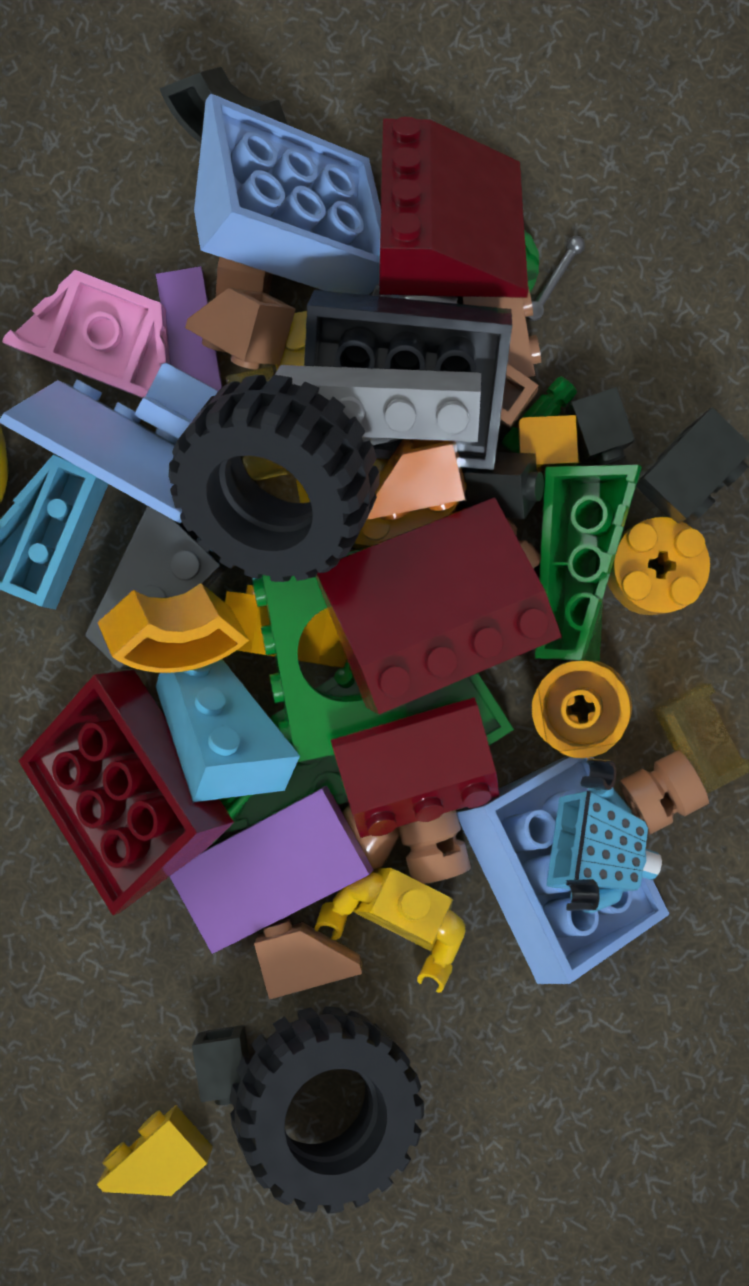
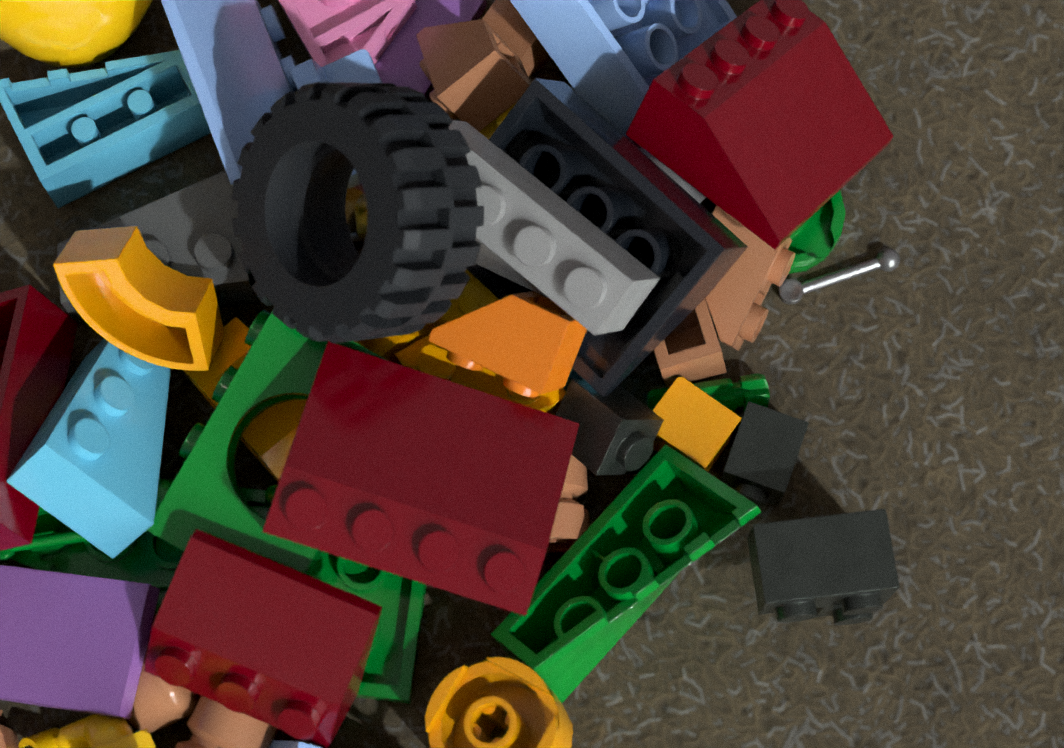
camera: 45 degrees right, 15 degrees down
light orange brick [607,517,710,615] -> none

